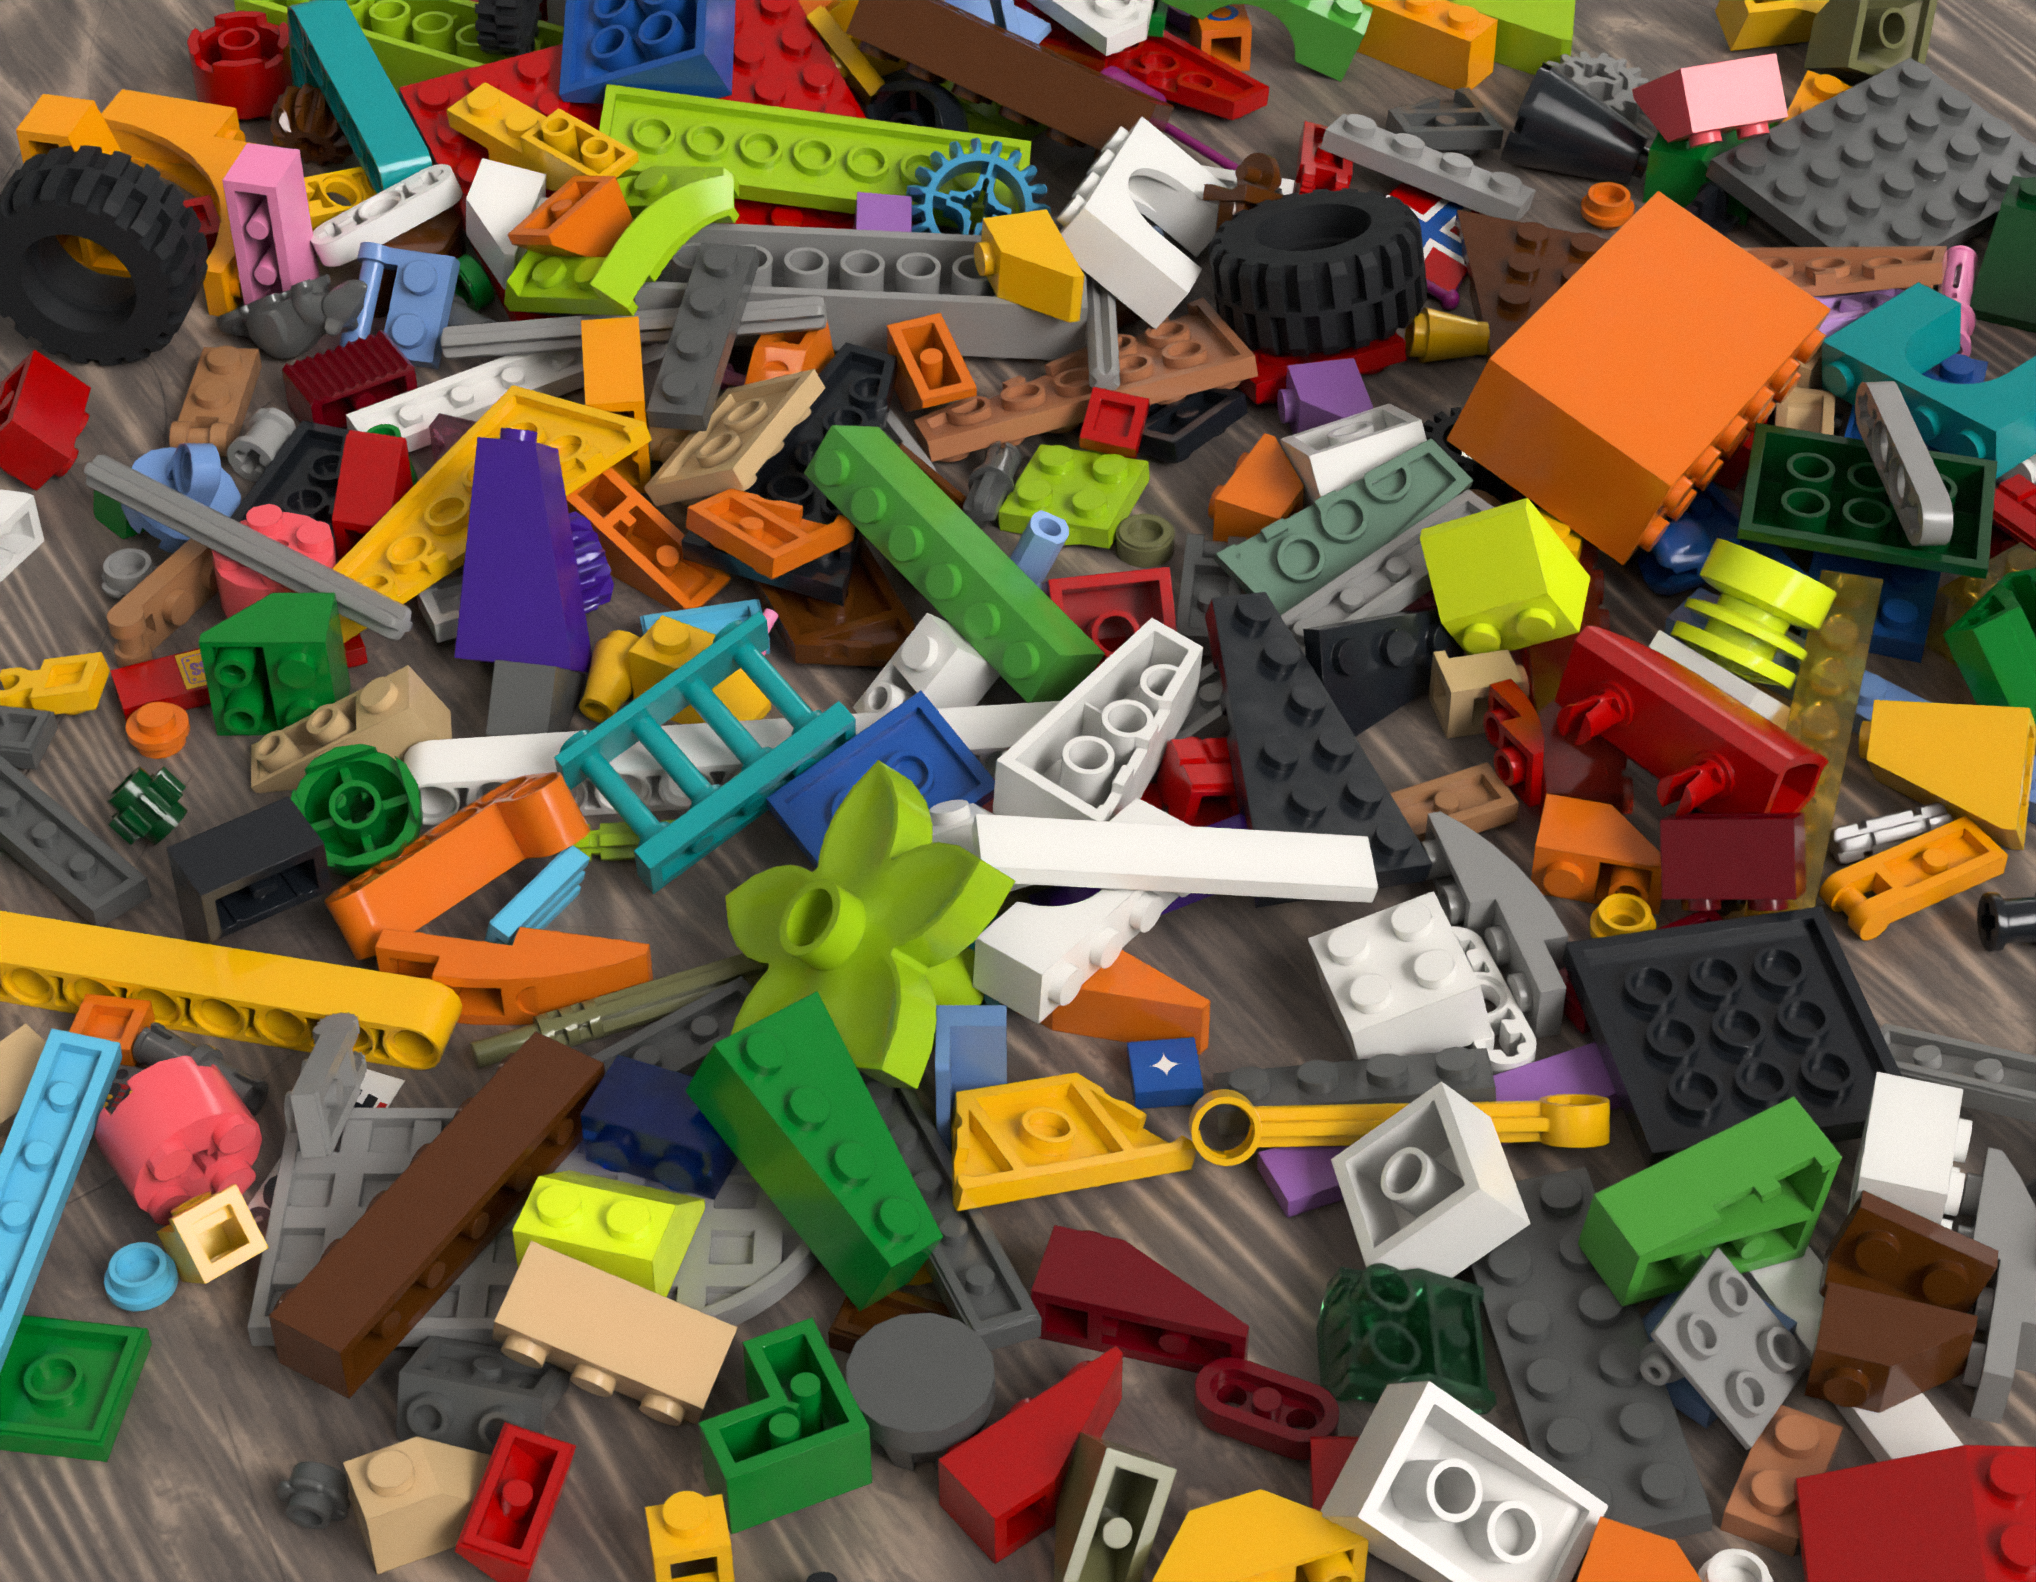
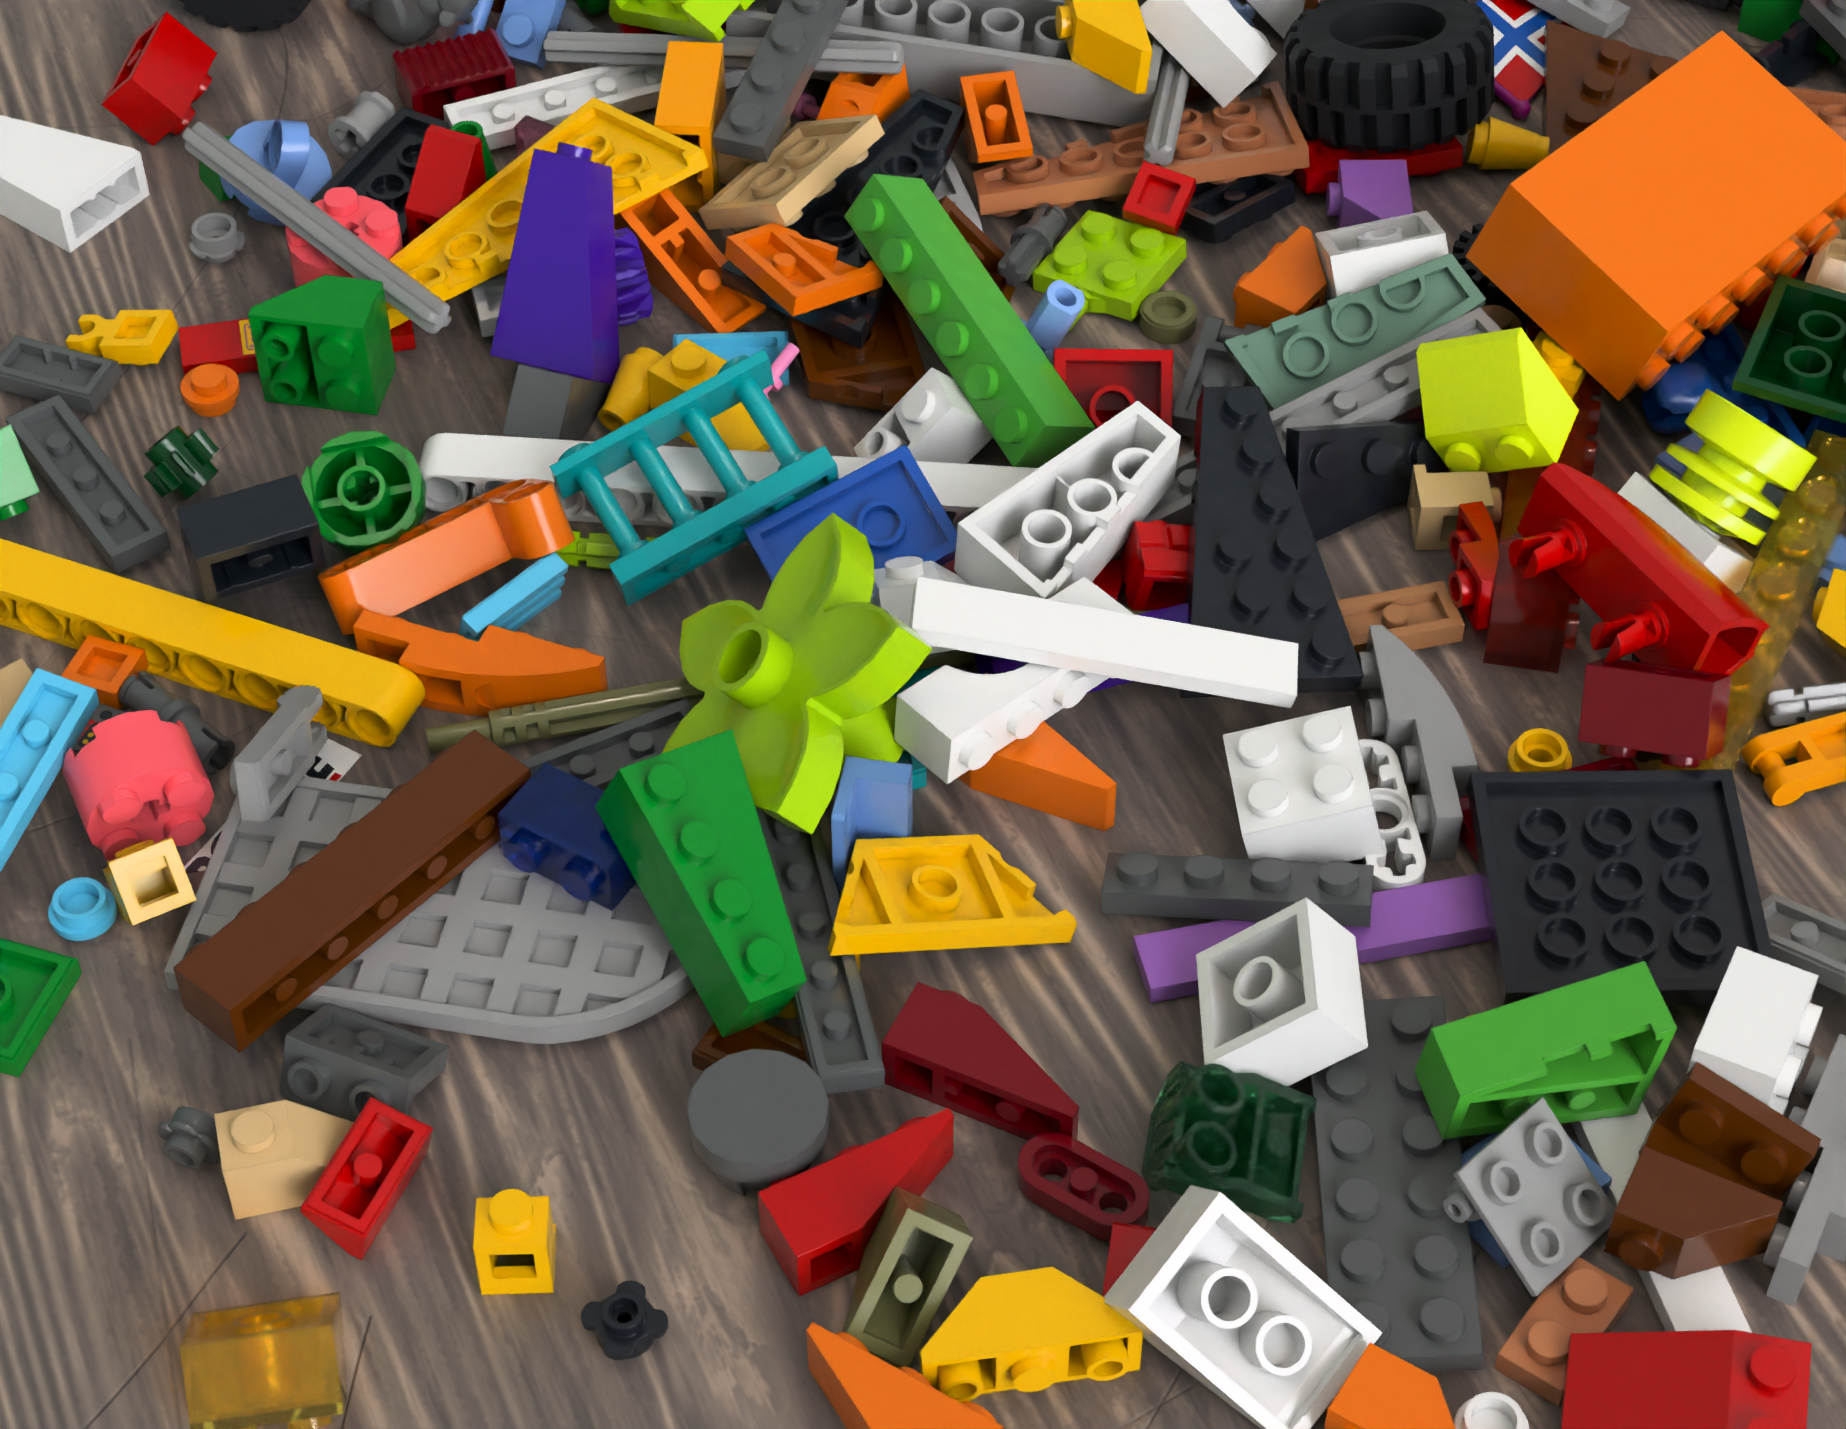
camera: 10 degrees right, 5 degrees up
medium nougat plate [106,538,218,668] -> none
medium nougat plate [169,346,262,457] -> none
tan slope [251,665,452,793] -> none
tan brick [492,1241,738,1426] -> none
neon yellow slope [512,1170,705,1297] -> none
green brick [699,1318,872,1535] -> none
blue tile [1127,1037,1204,1109] -> none
yellow piece [1189,1089,1610,1166] -> none
orange slope [1531,794,1662,915] -> none
orange plate [1580,182,1635,230] -> none

